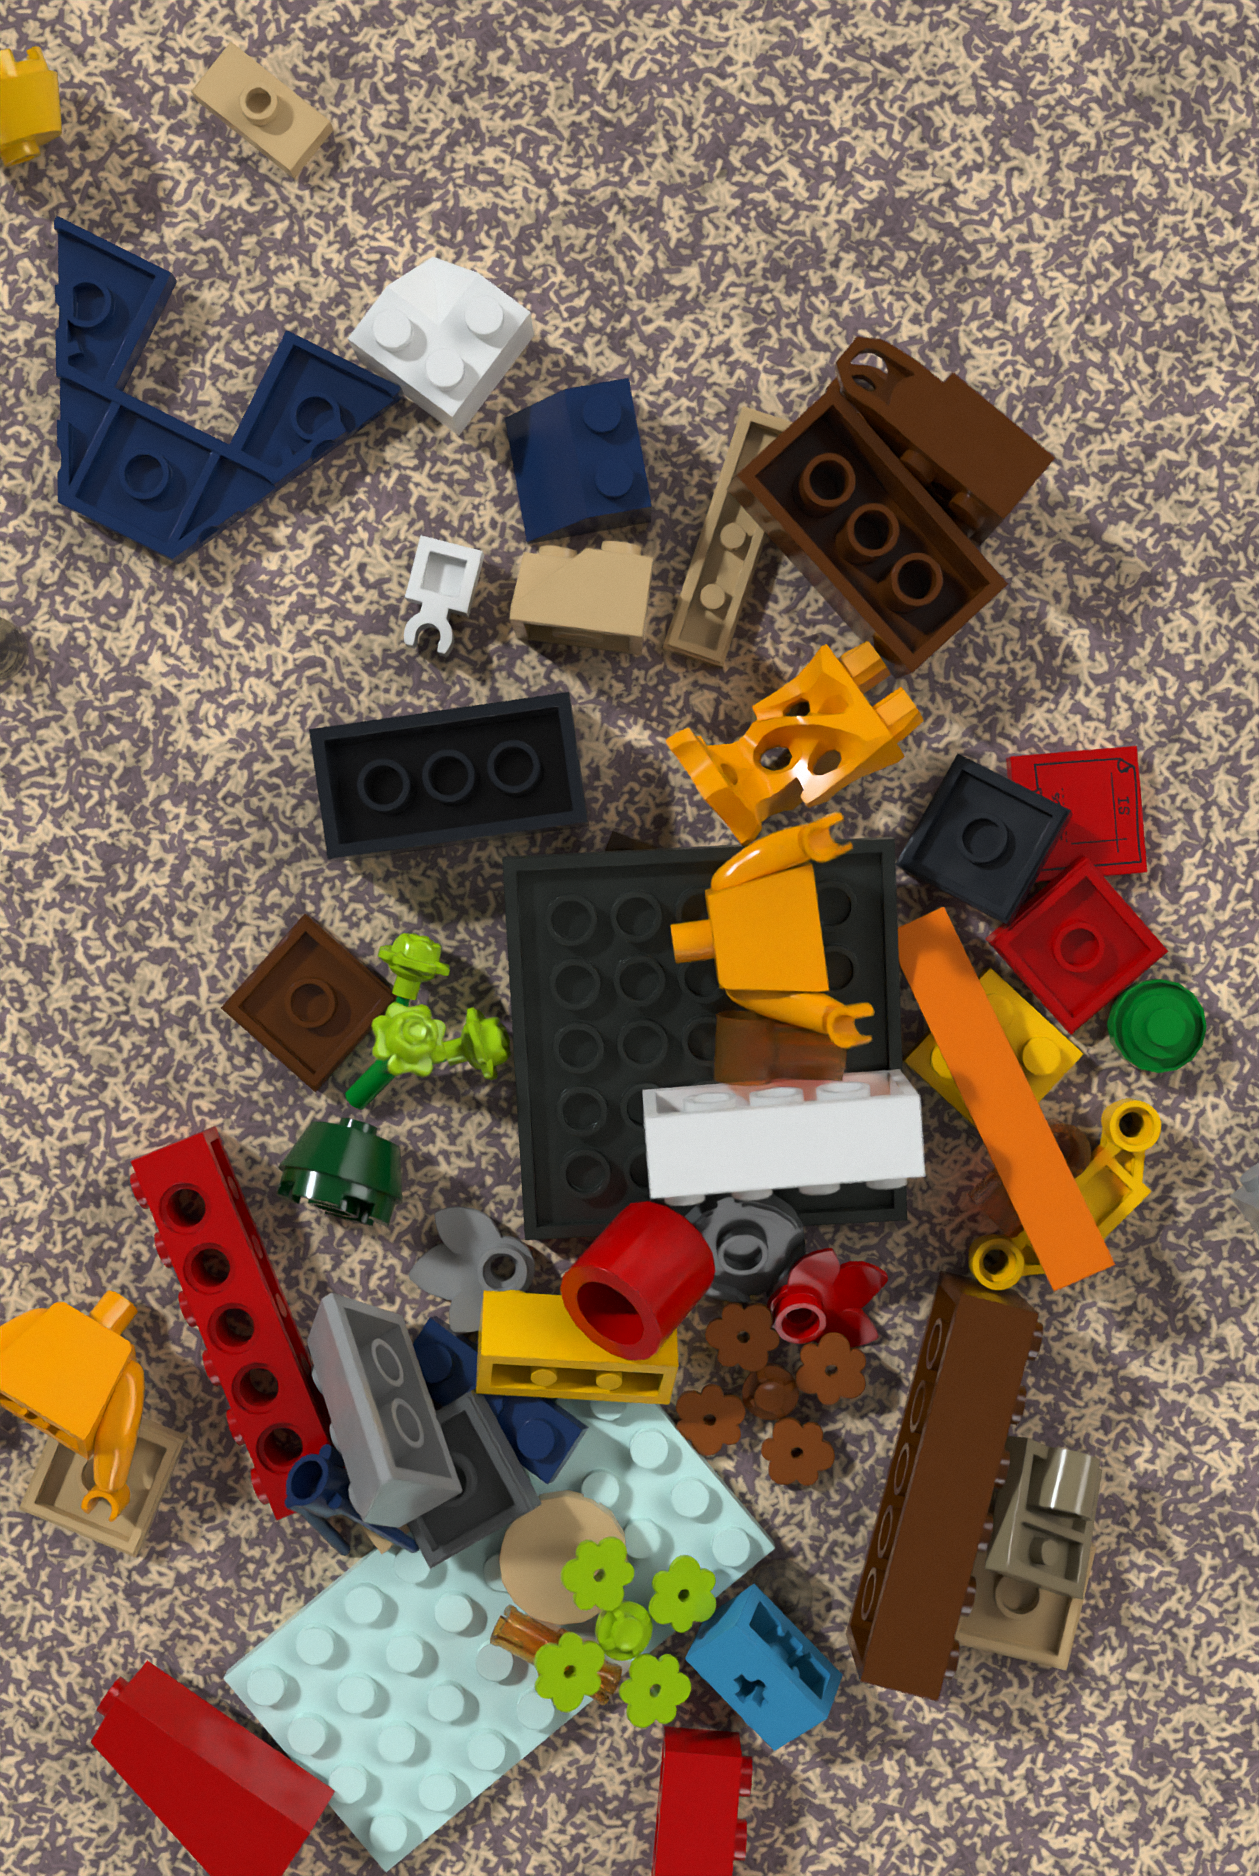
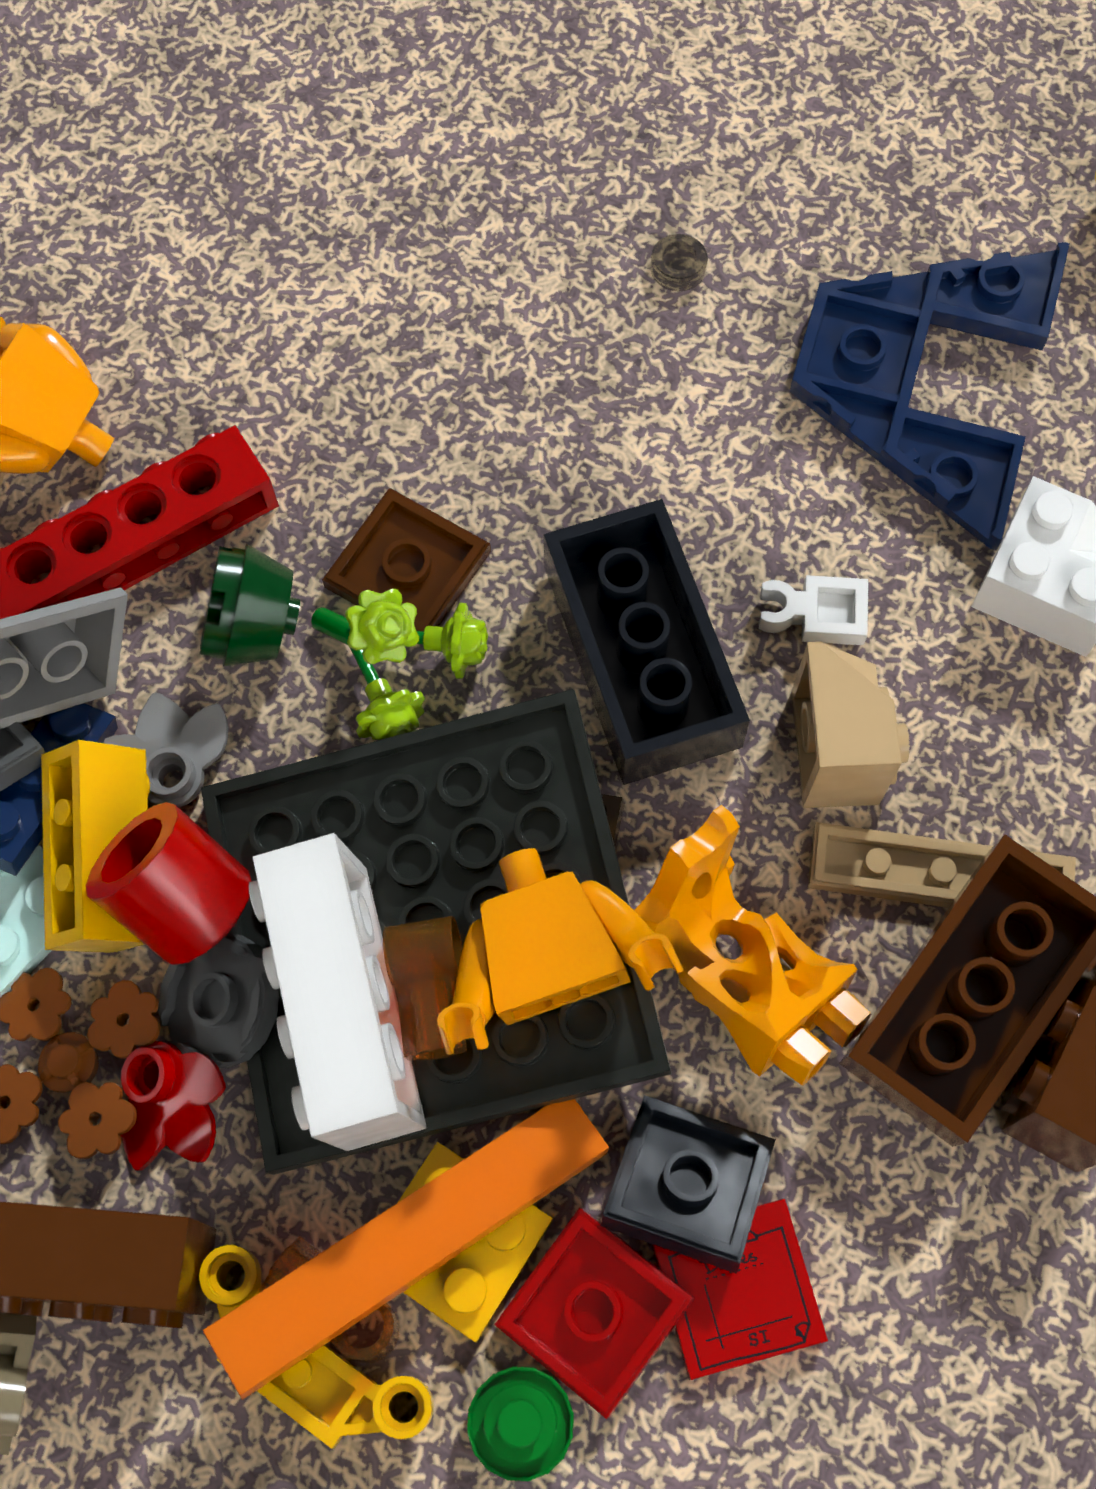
camera: 85 degrees right, 20 degrees down
dark blue slope [505,378,652,544] -> none

